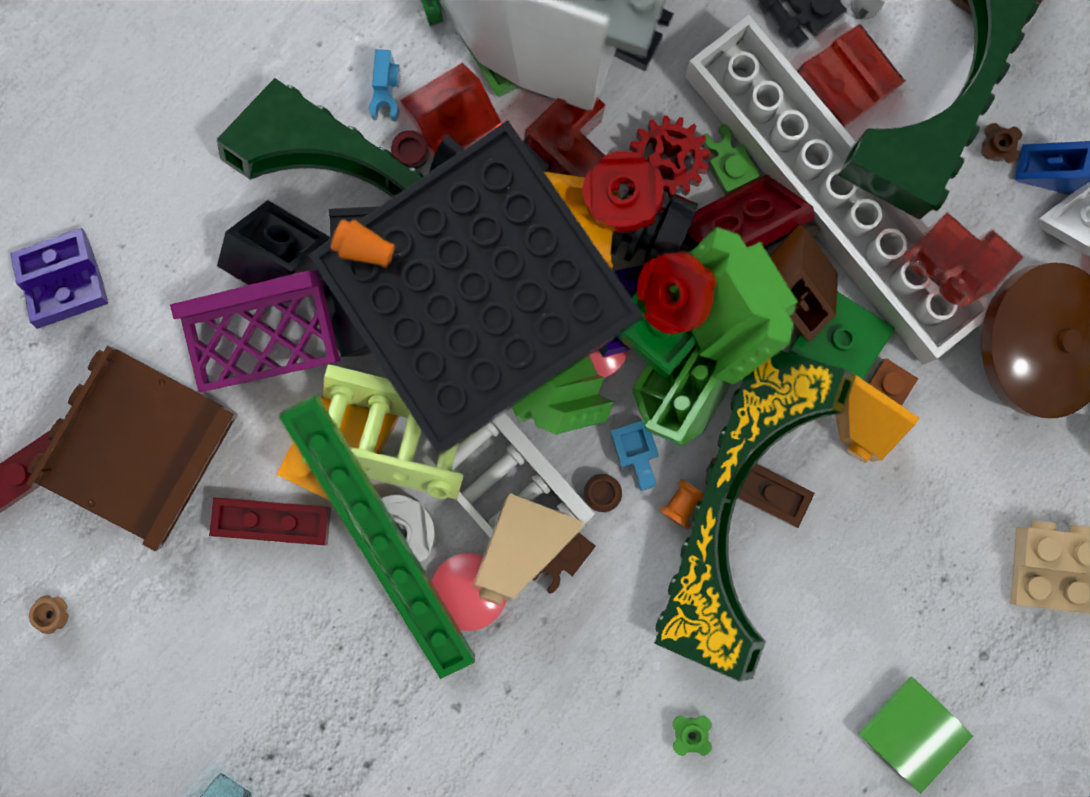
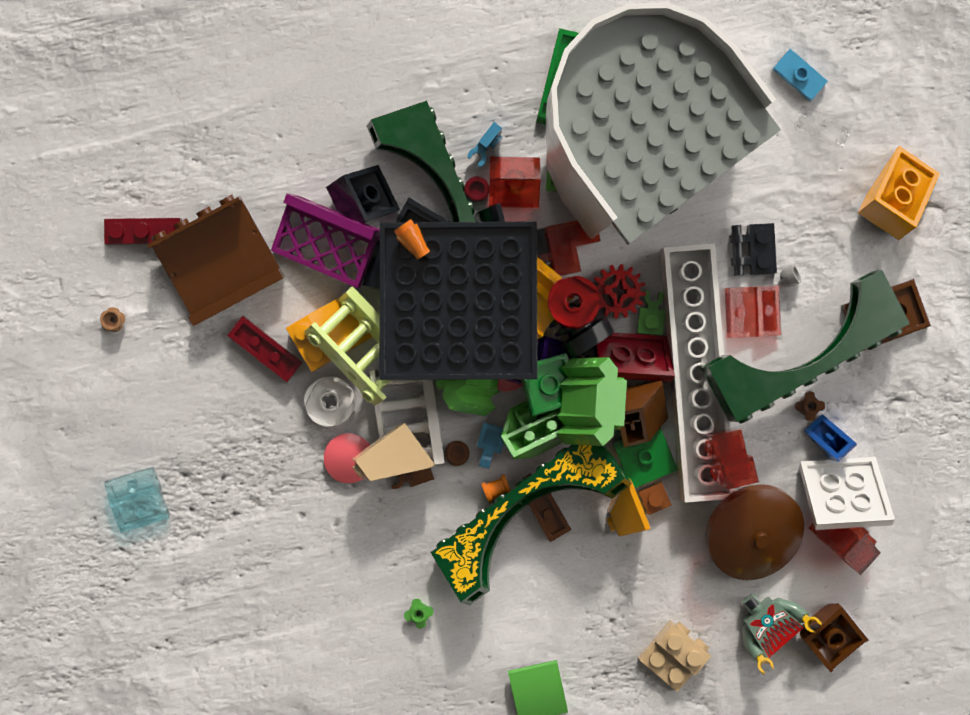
camera: 30 degrees right, 5 degrees up
dark purple slope [10,228,109,329] -> none
green plate [279,393,475,679] -> none
red plate [637,252,716,334] -> none

